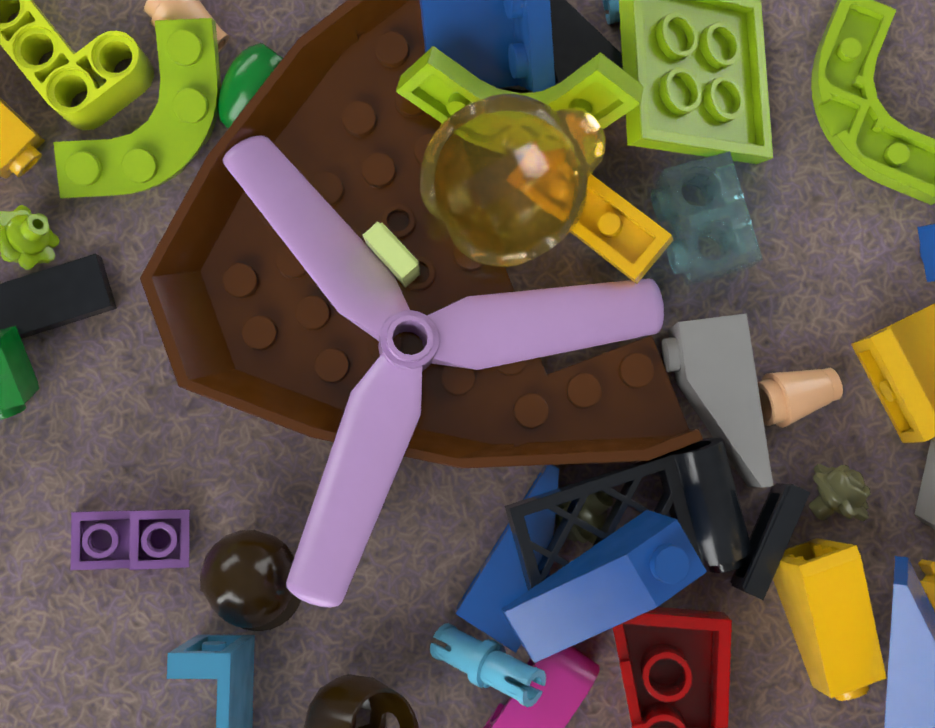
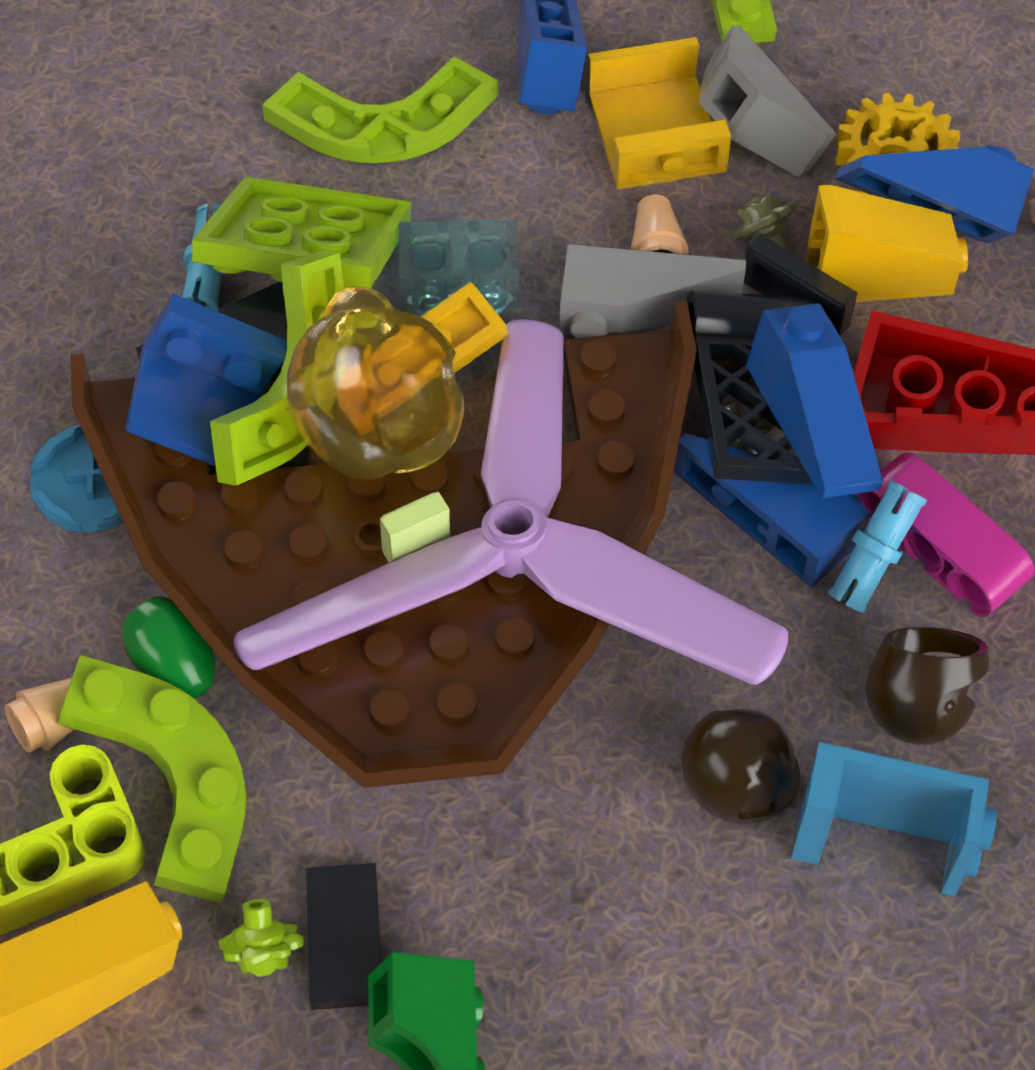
camera: 75 degrees left, 25 degrees down
medium lavender slope [70,509,190,571] -> none

